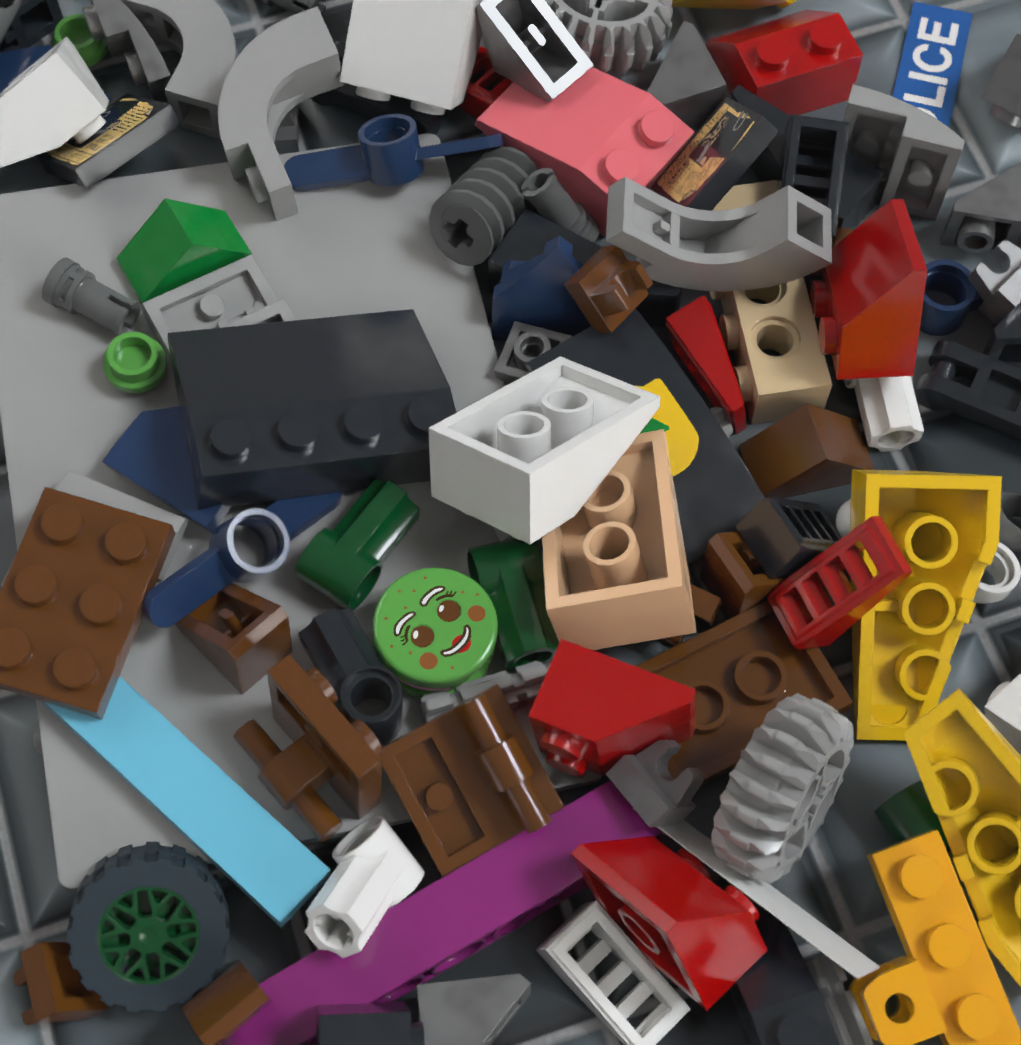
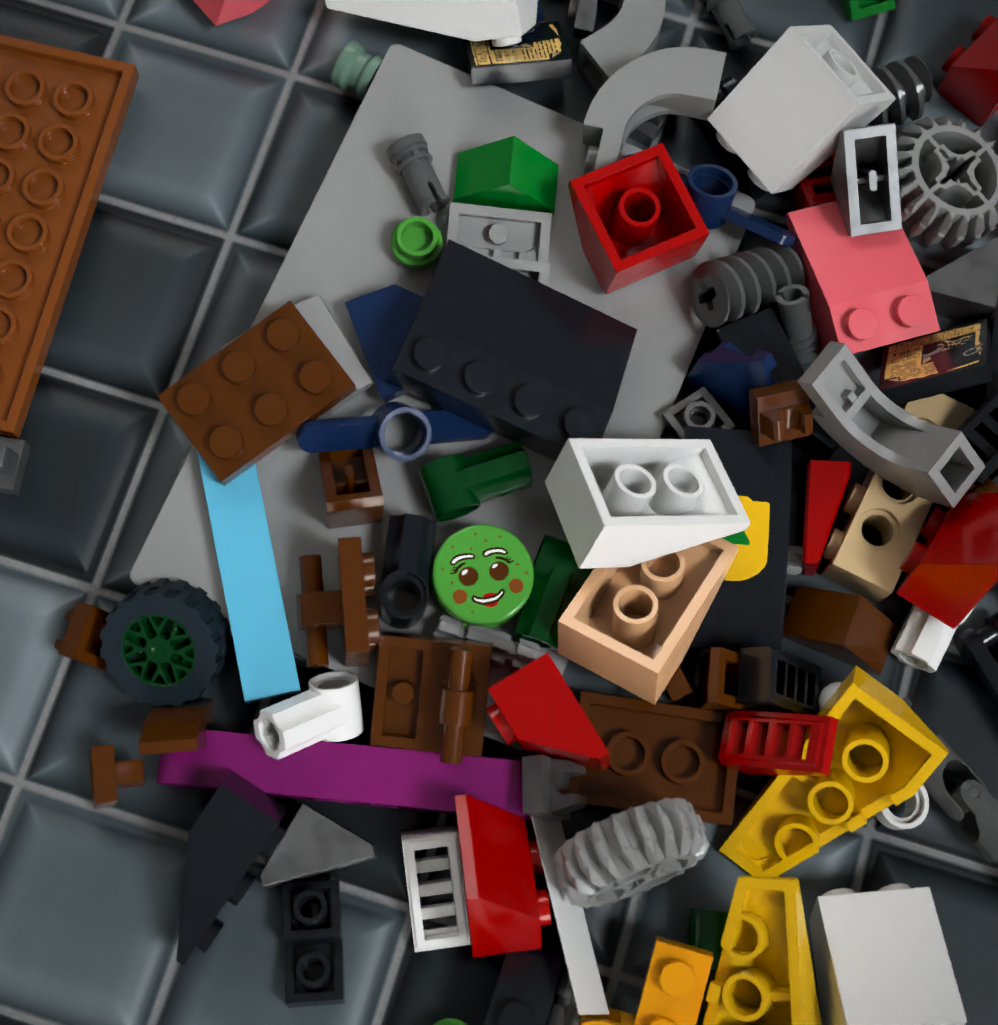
camera: 30 degrees right, 10 degrees up
none -> red slope [568,143,710,295]

